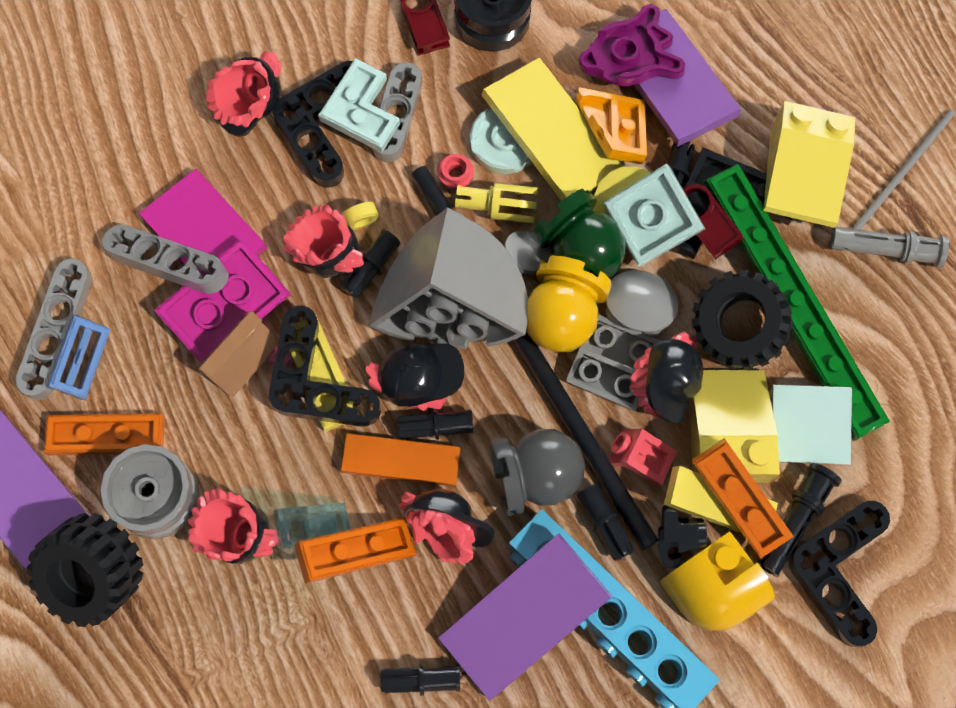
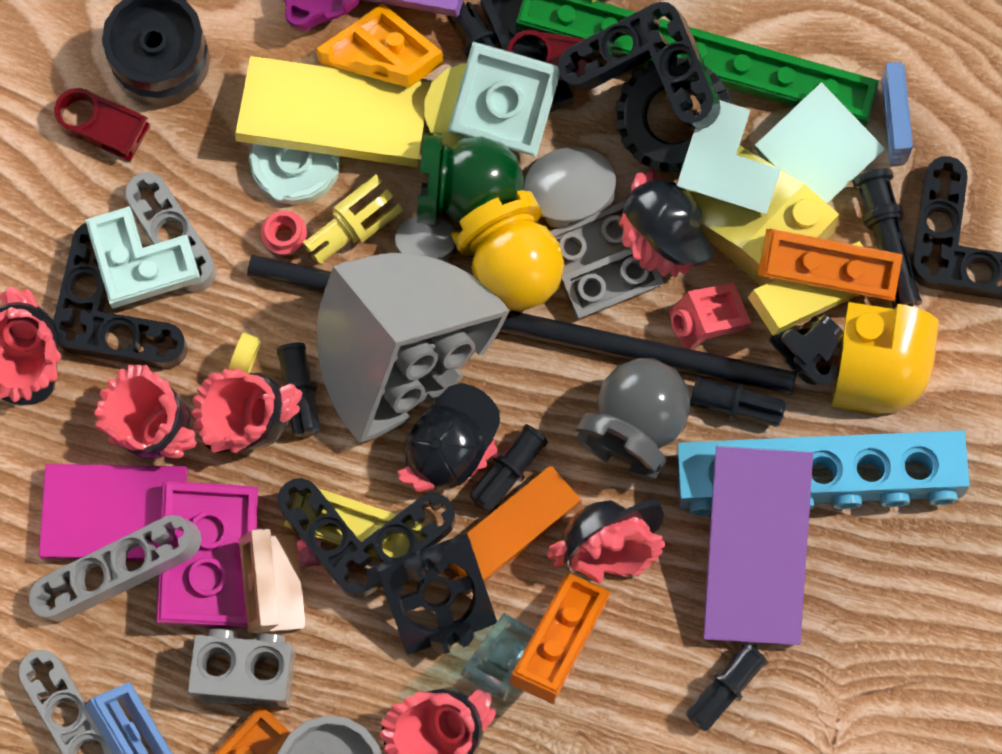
camera: 40 degrees left, 0 degrees up
none -> coral hair [94,365,197,460]
none -> light grey brick [188,629,296,709]
none -> black piece [376,533,498,655]
none -> black beam [558,2,721,129]
none -> light aqua tile [677,100,781,215]
none -> medium blue tile [881,62,913,165]

